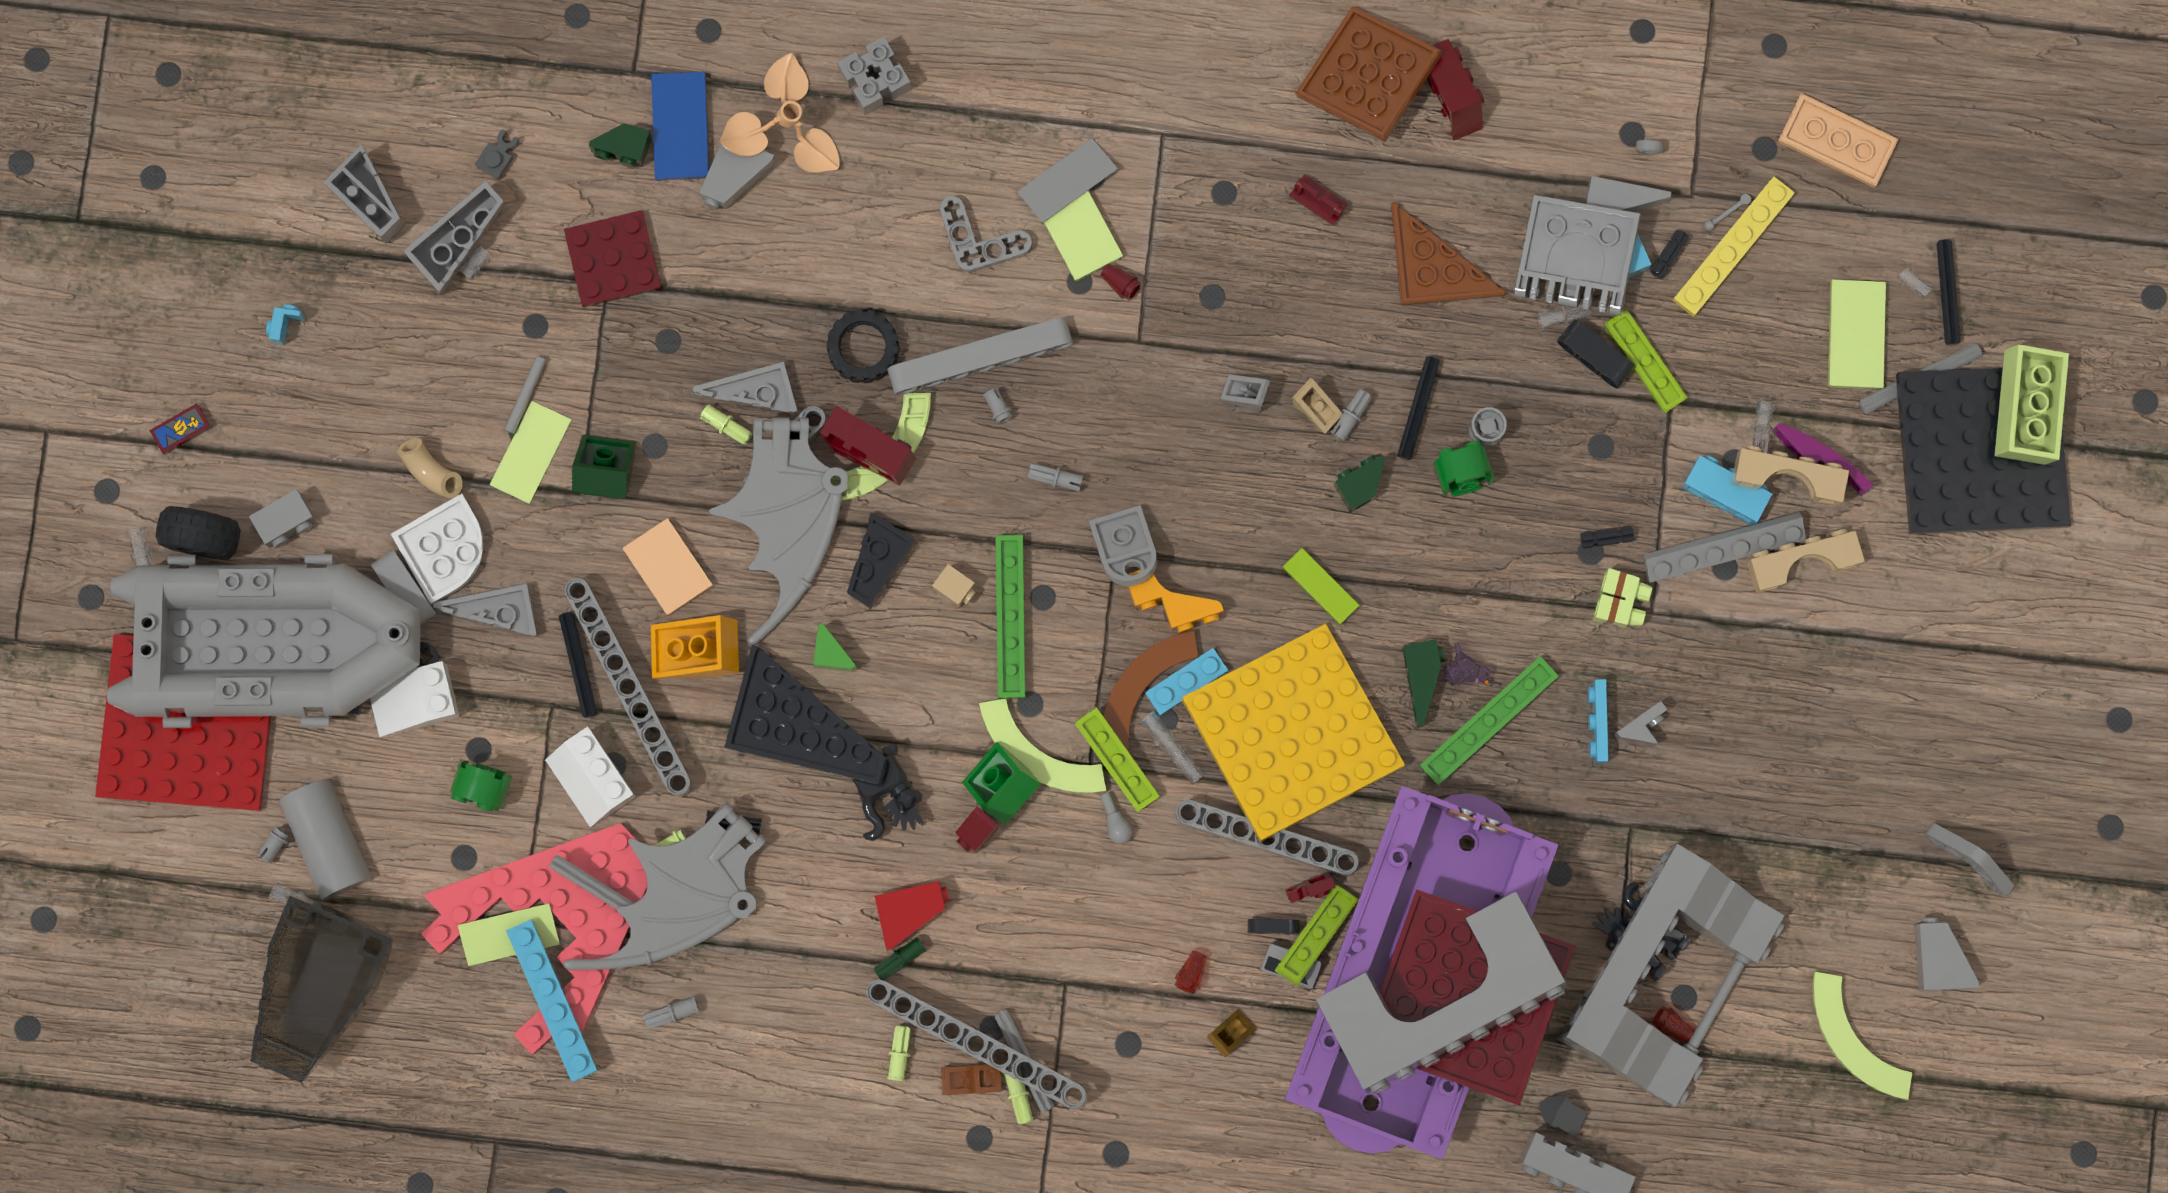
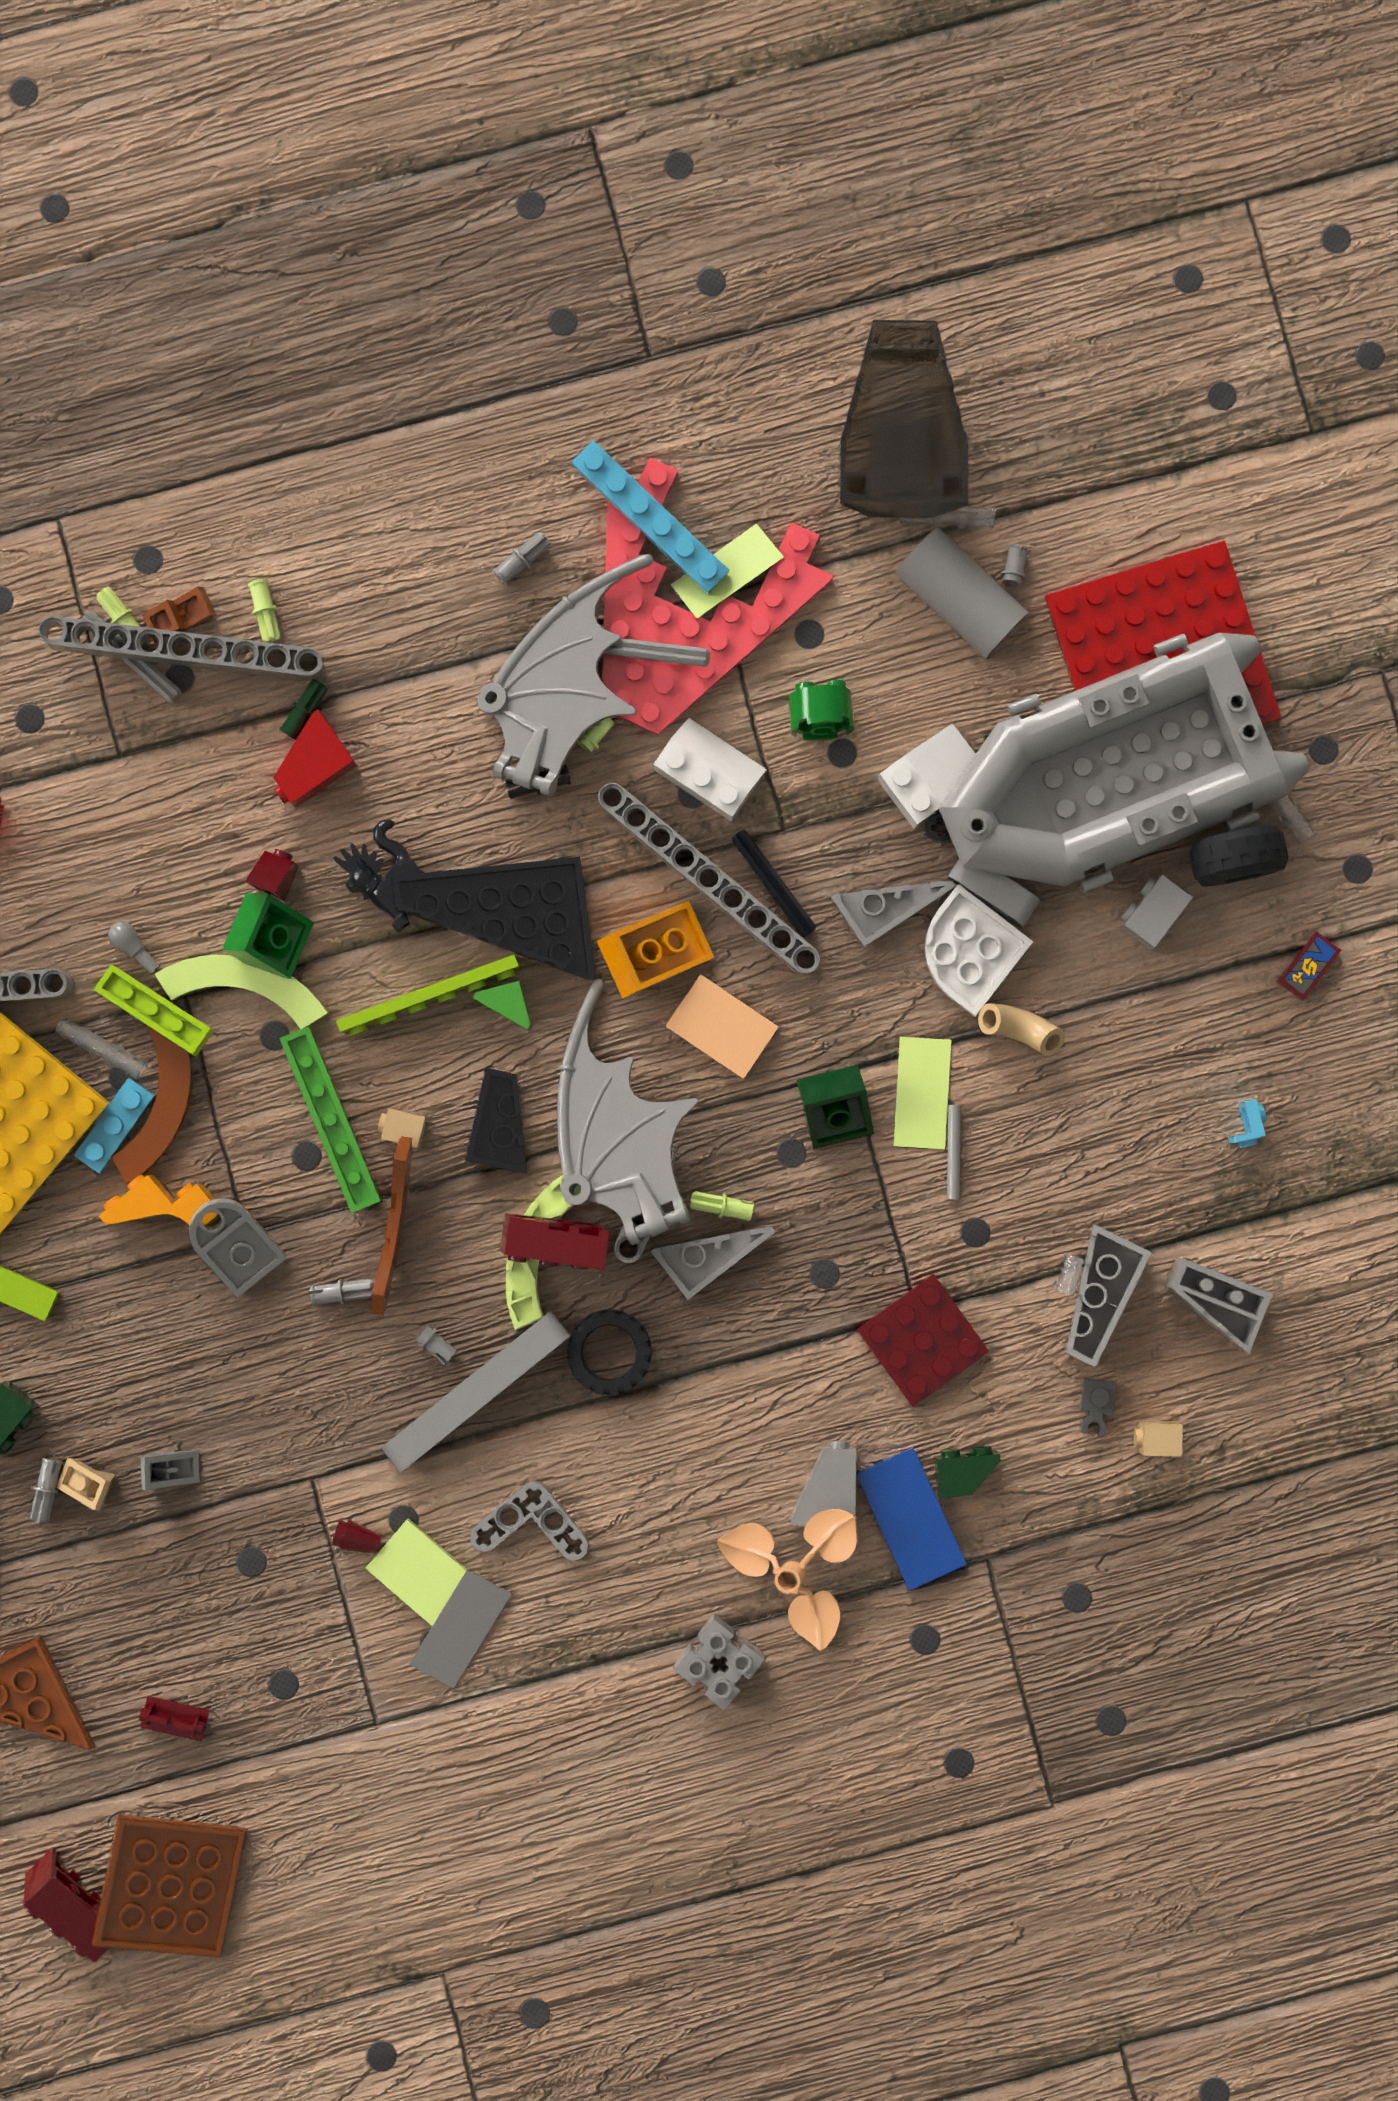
camera: 160 degrees right, 5 degrees up
none -> lime plate [336,954,521,1037]
none -> dark orange tile [371,1136,412,1316]
none -> tan brick [1133,1421,1183,1457]

